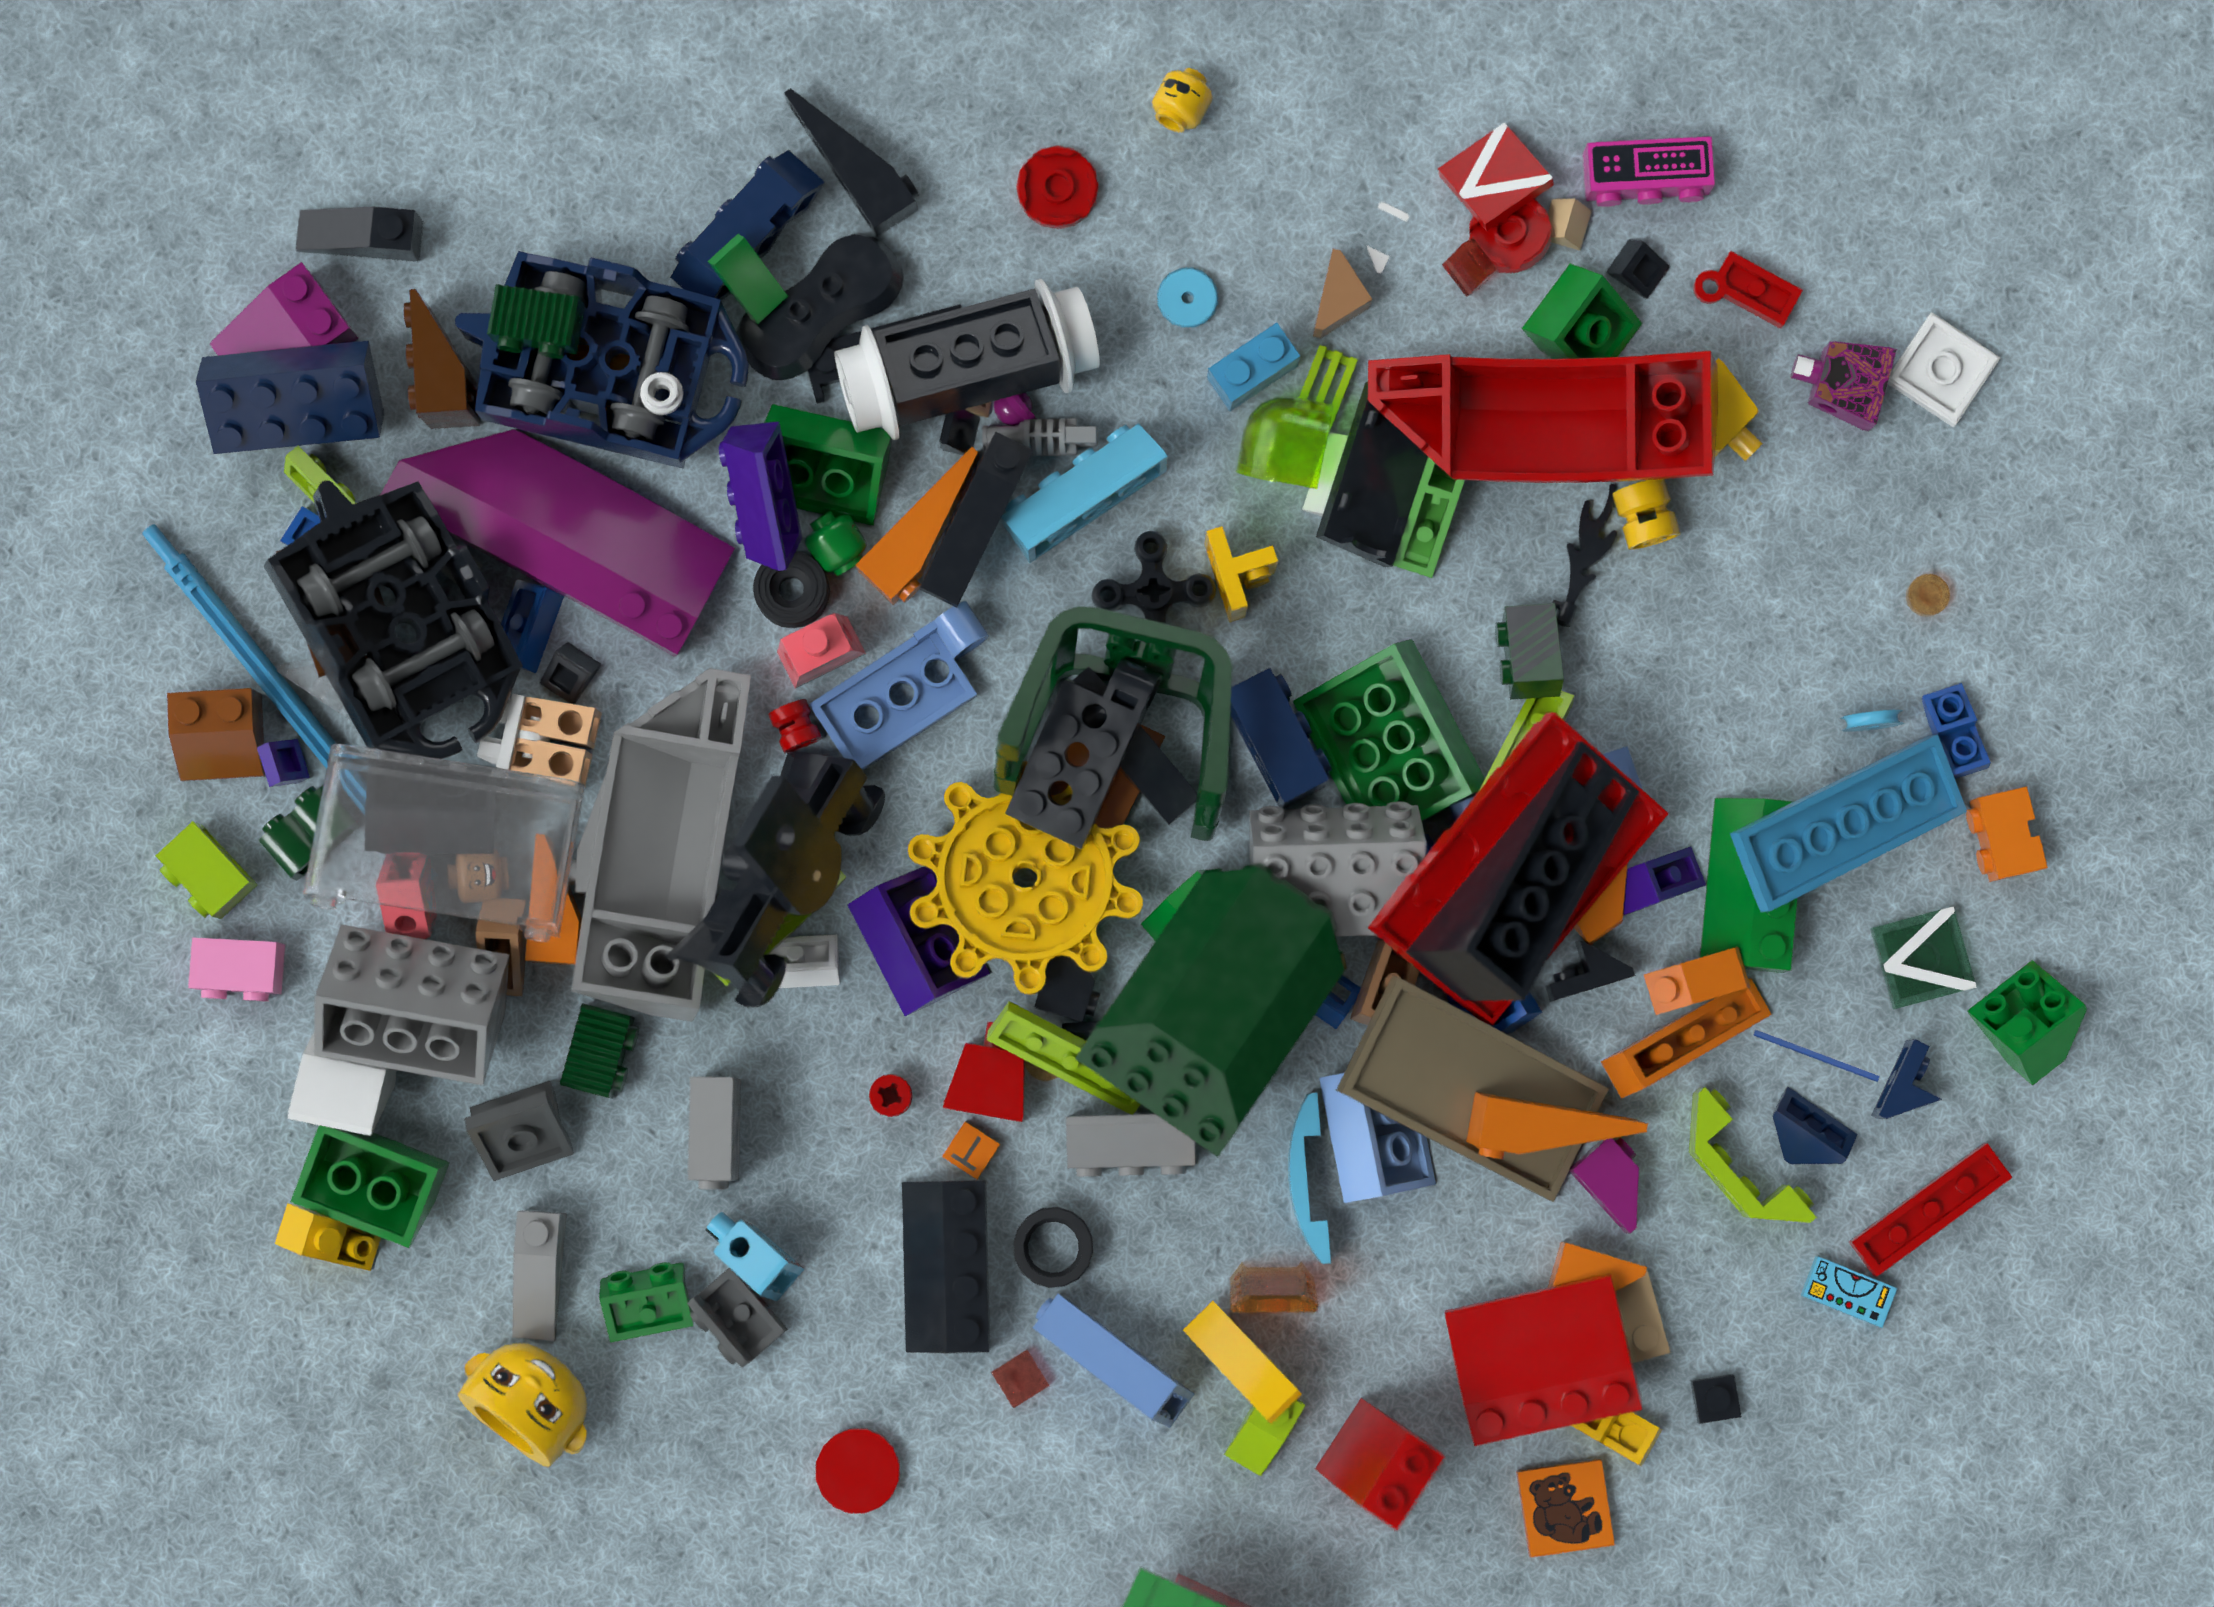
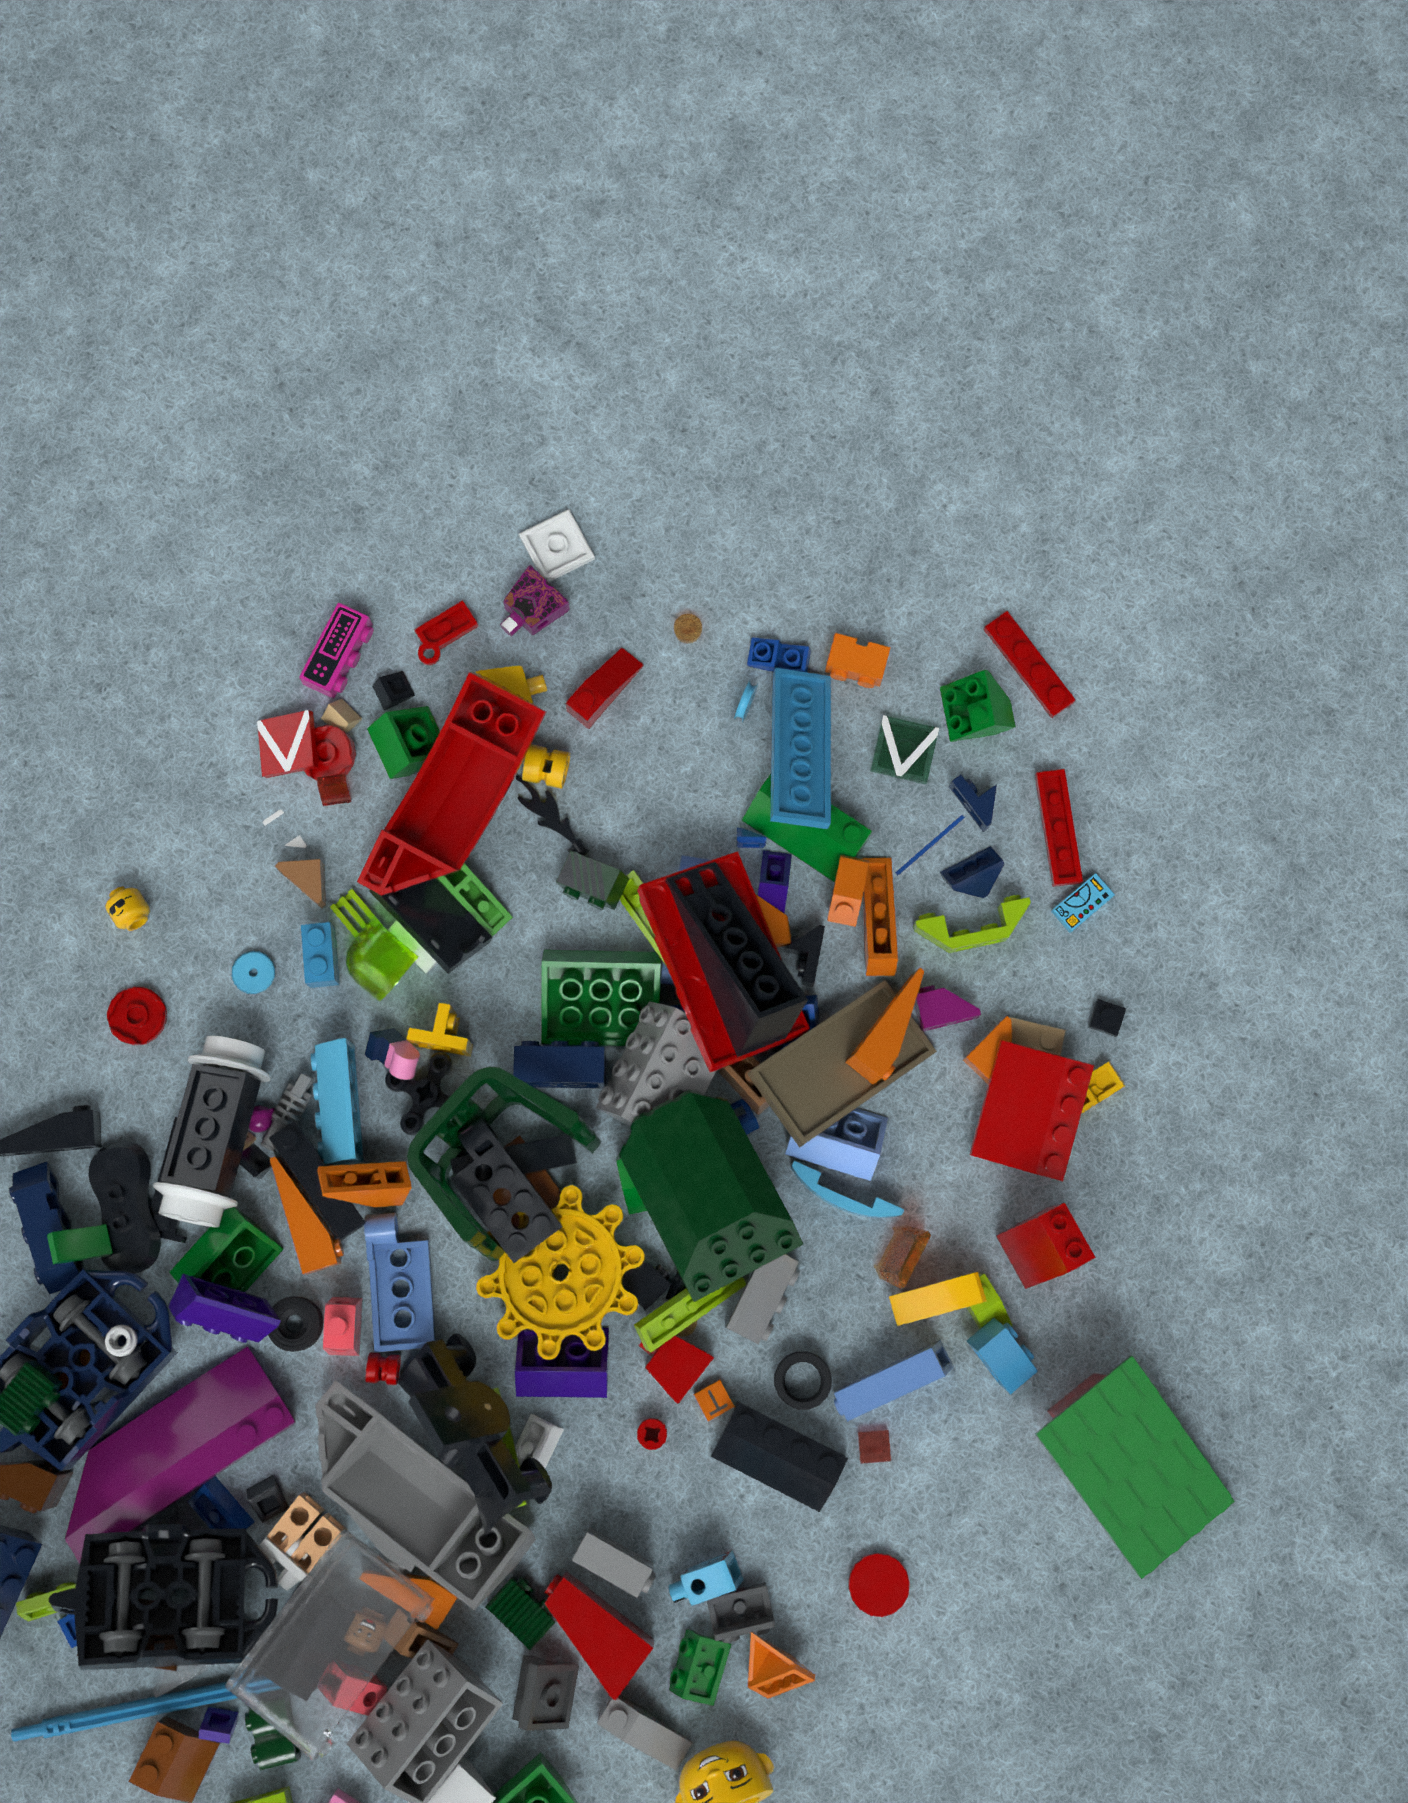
camera: 65 degrees left, 5 degrees down
green head [805,511,867,576] -> none
tile [1516,1459,1615,1558] -> none
none -> orange slope [317,1161,412,1207]
none -> leg [364,1028,420,1080]
none -> red slope [544,1571,654,1701]
none -> red slope [565,648,644,729]
none -> blue slope [736,828,766,848]
none -> orange slope [748,1632,815,1699]
none -> dark azure brick [967,1318,1038,1395]
none -> red plate [983,611,1076,718]

